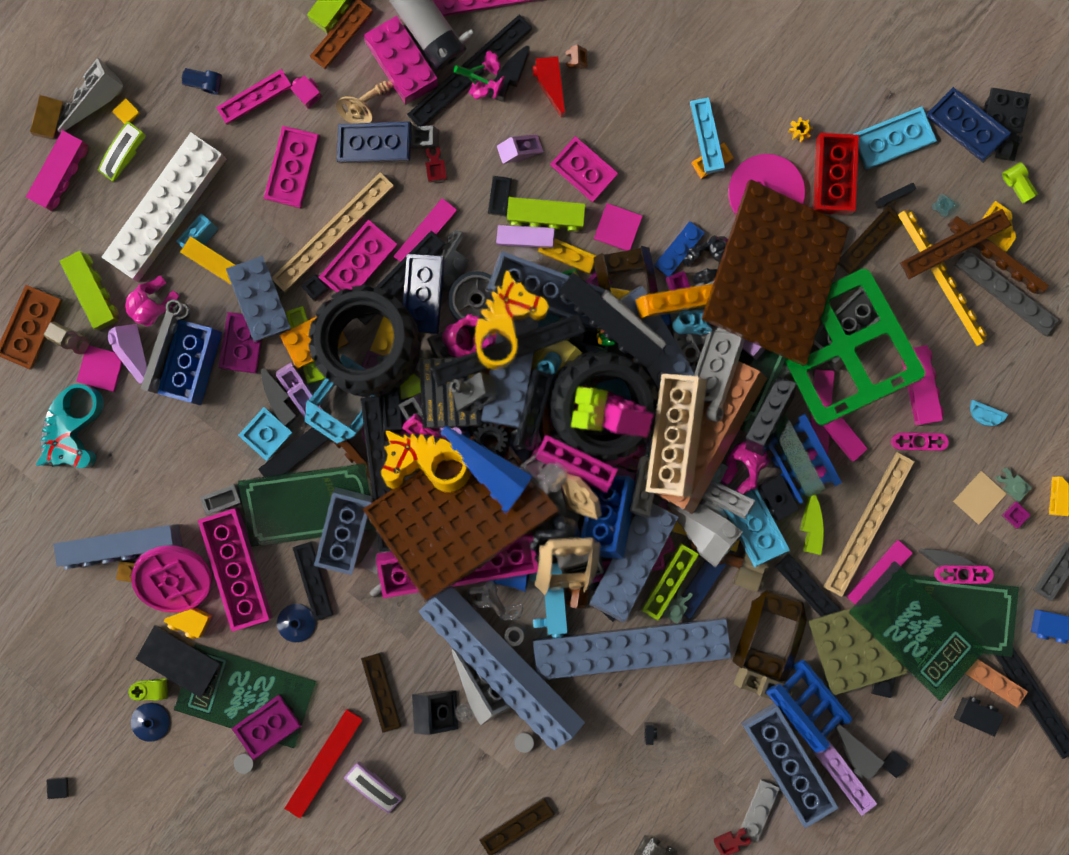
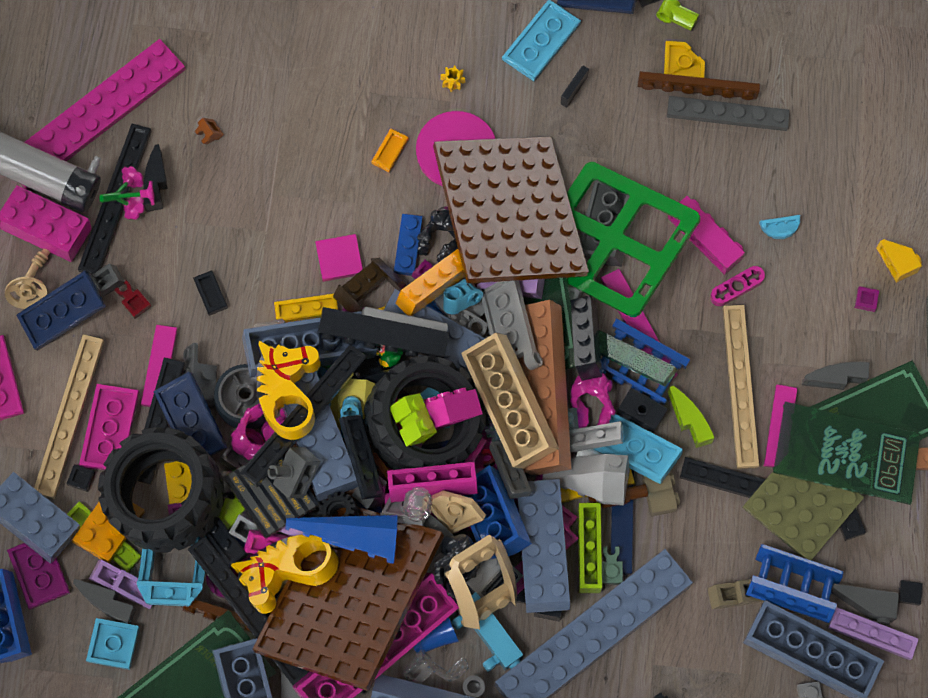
camera: 35 degrees left, 15 degrees down
black tile [258,427,330,484] -> none
lavender tile [496,225,555,248] -> none
lavender slope [497,134,543,164] -> none
lime brick [507,197,585,232] -> none
red slope [532,56,565,118] -> none
dark pink plate [550,136,618,203] -> none
dark orange tile [565,588,589,609] -> none
medium azure plate [690,97,725,174] -> none
dark brown wedge [732,590,807,681] -> none
red brick [813,133,859,215] -> none
dark pink tile [823,405,867,461] -> none
dark brown tile [838,206,901,275] -> none
yellow plate [898,209,987,346] -> none
reddish brown tile [900,209,1012,279] -> none
clear light blue plate [931,194,955,217] -> none
dark pink beam [934,565,994,584] -> none
tan sticker [953,471,1006,525] -> none
sand green plate [995,468,1032,502] -> none

